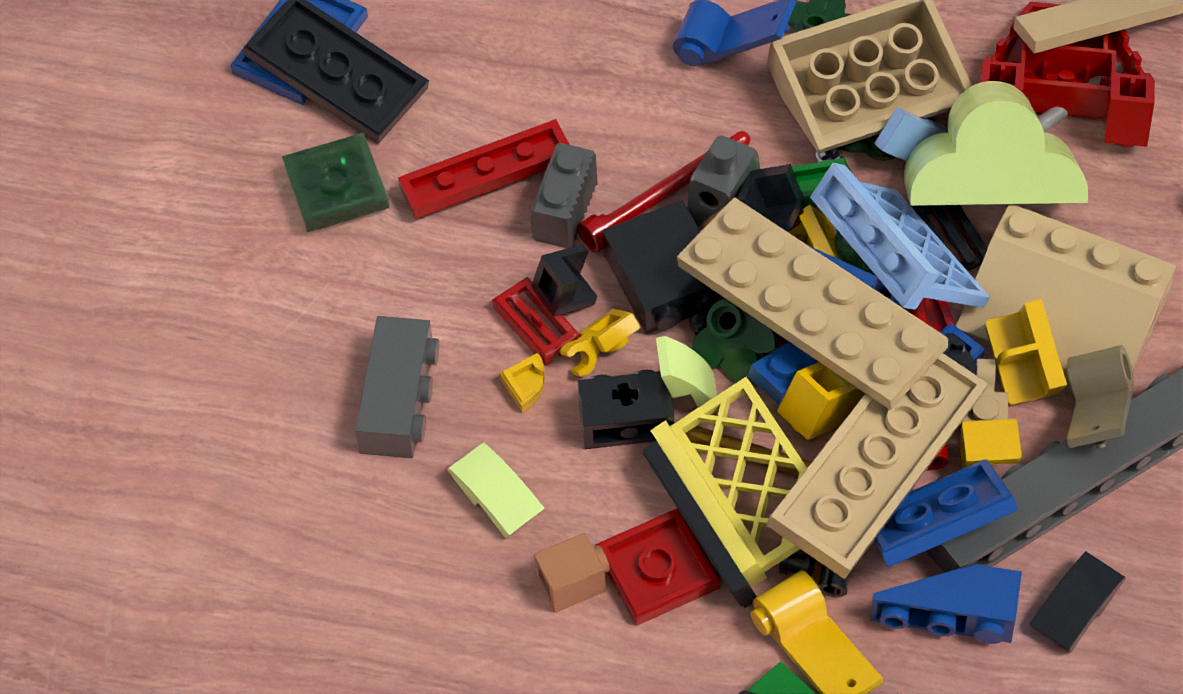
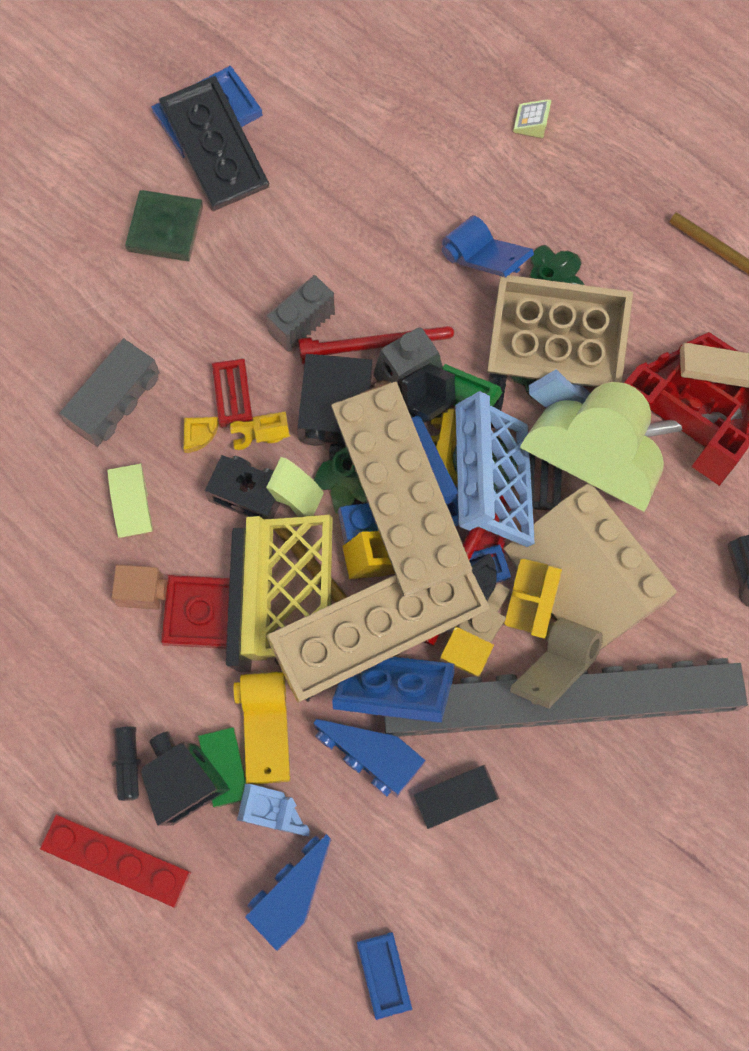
camera: 25 degrees right, 15 degrees up
red plate [398,119,570,219] -> none
black panel [531,244,598,316] -> none

